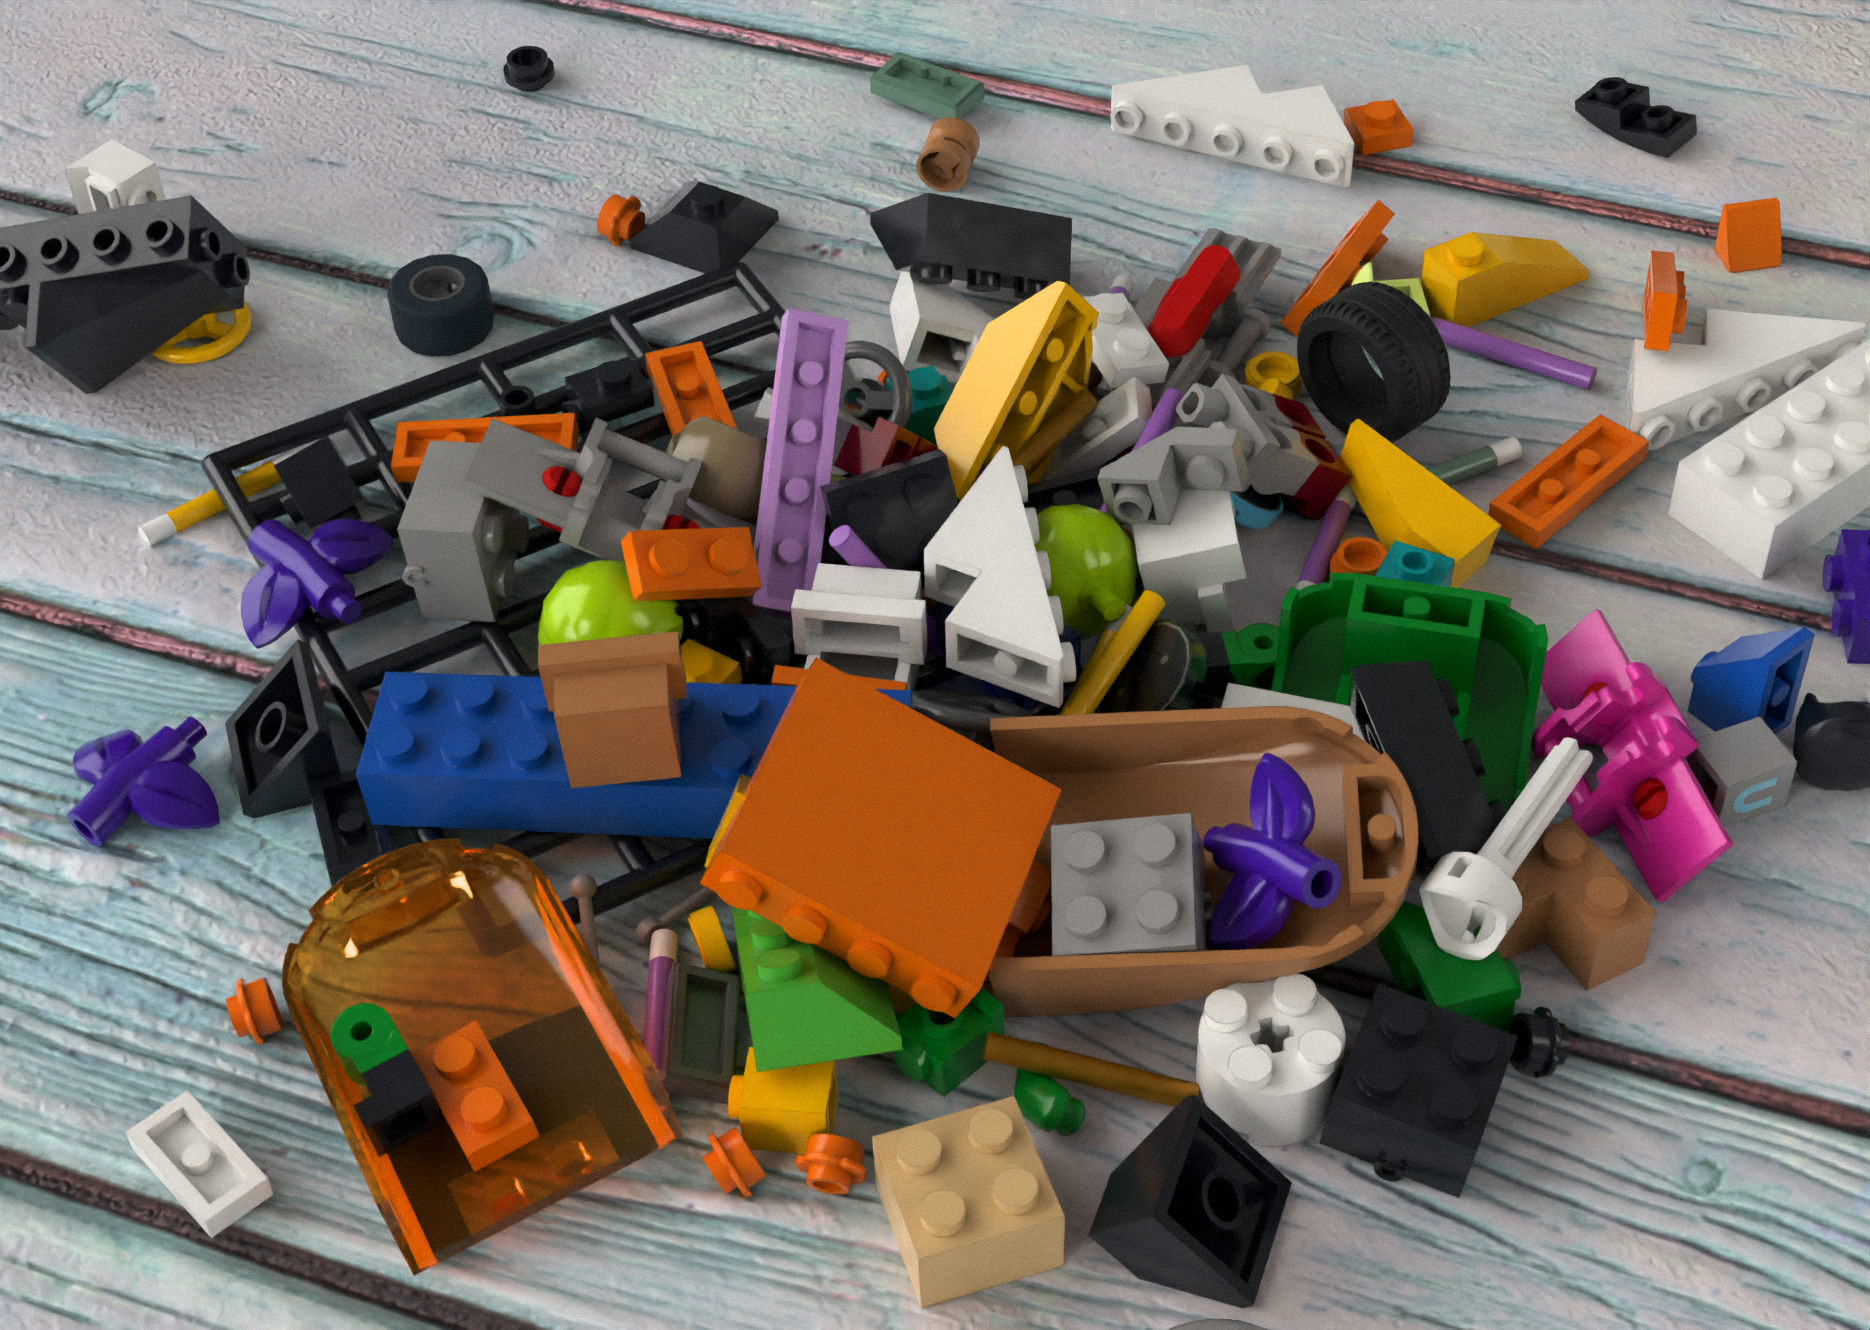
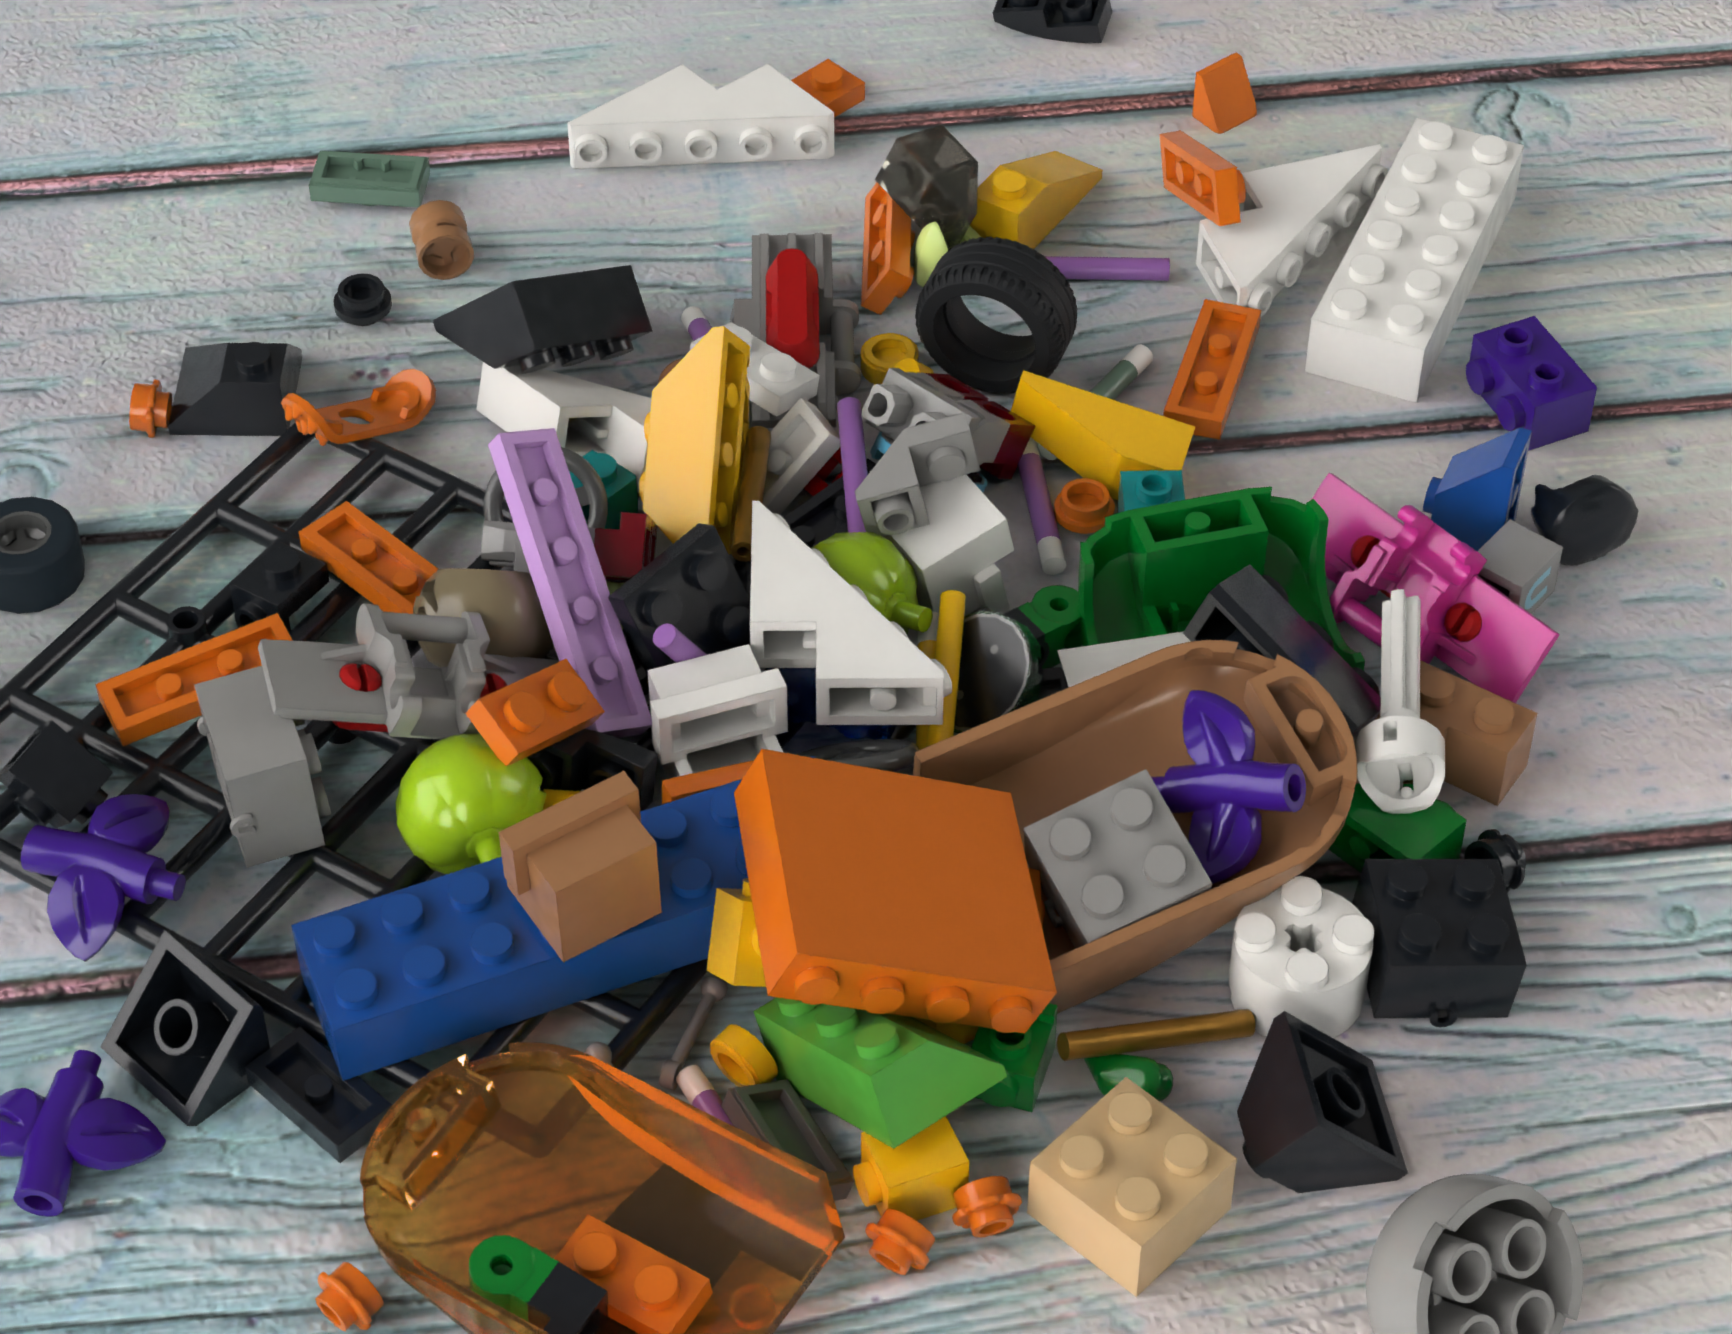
camera: 30 degrees left, 0 degrees up
none -> orange piece [281,369,436,446]
none -> black plate [333,274,392,326]
none -> clear smoke slope [875,125,978,251]

